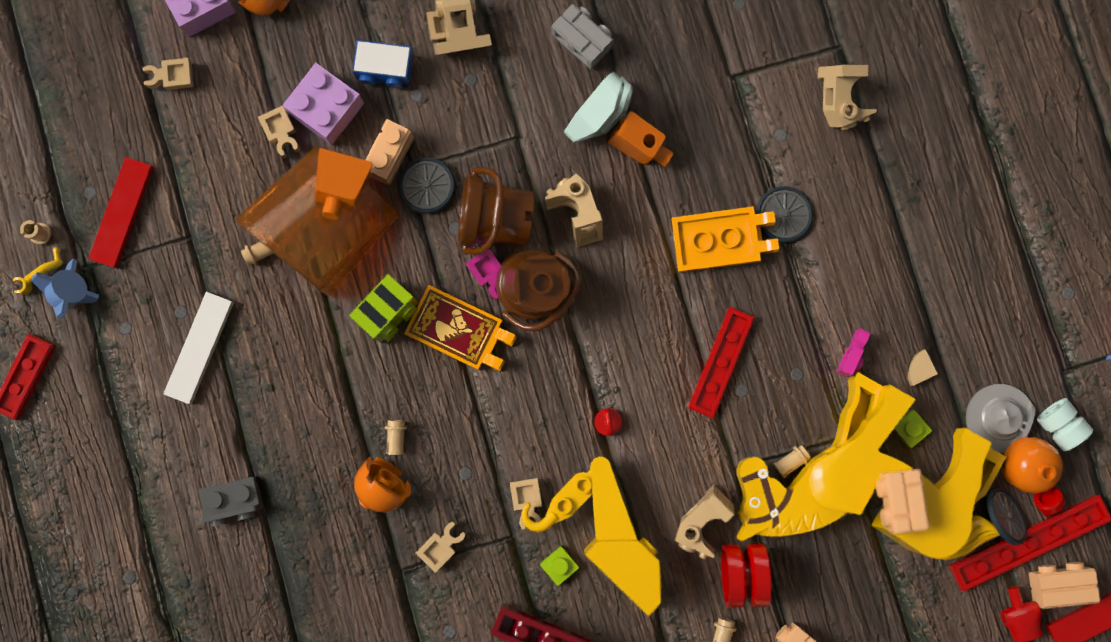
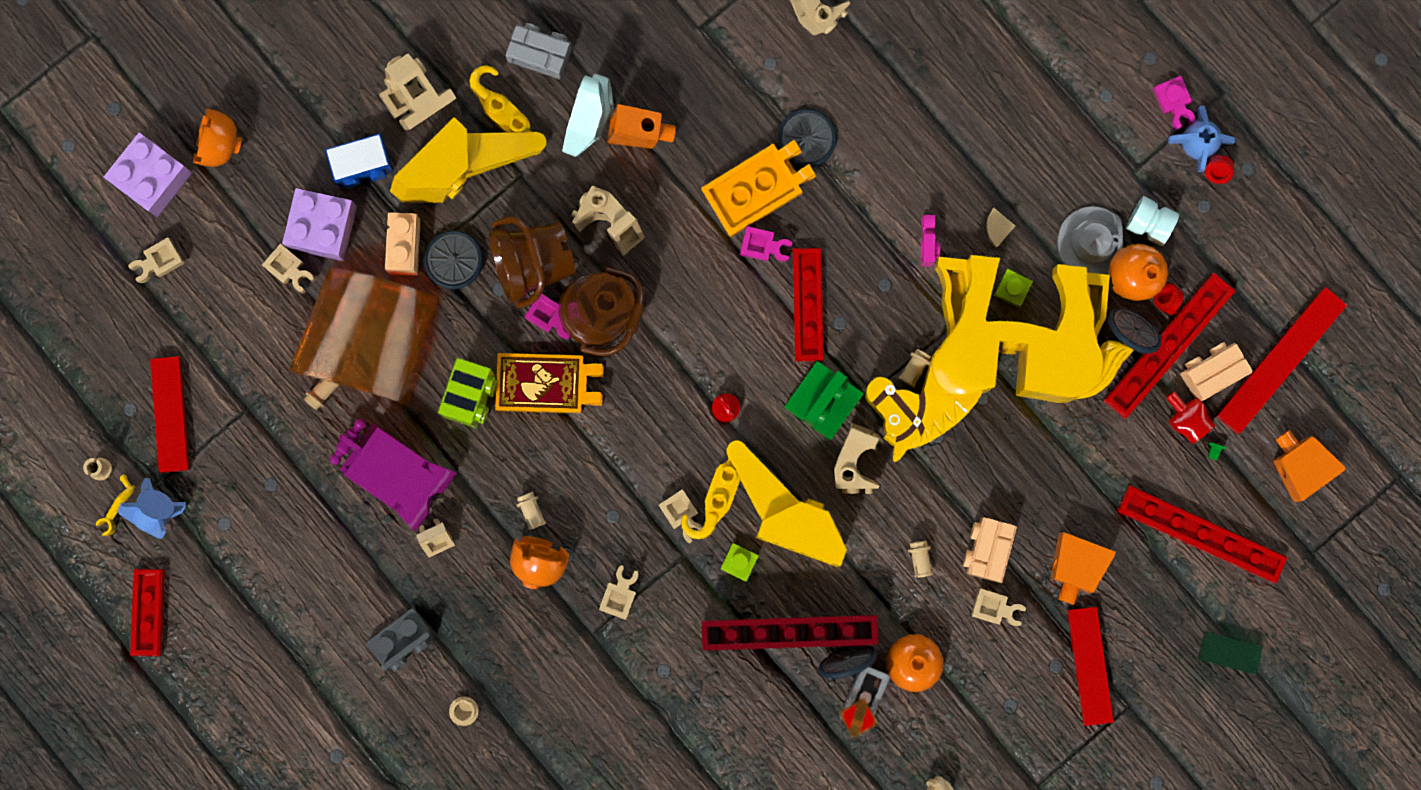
camera: 25 degrees left, 0 degrees up
white tile [164,292,234,404] -> none
orange torso [315,148,373,220] -> none
red wheel [721,543,771,608] -> none
light nougat brick [876,469,930,533] -> none
none -> magenta piece [330,418,457,532]
none -> yellow slope [390,65,546,203]
none -> tan tile [416,518,455,558]
none -> tan plate [449,697,479,726]
none -> dark pink plate [739,226,792,262]
none -> green bracket [784,361,864,441]

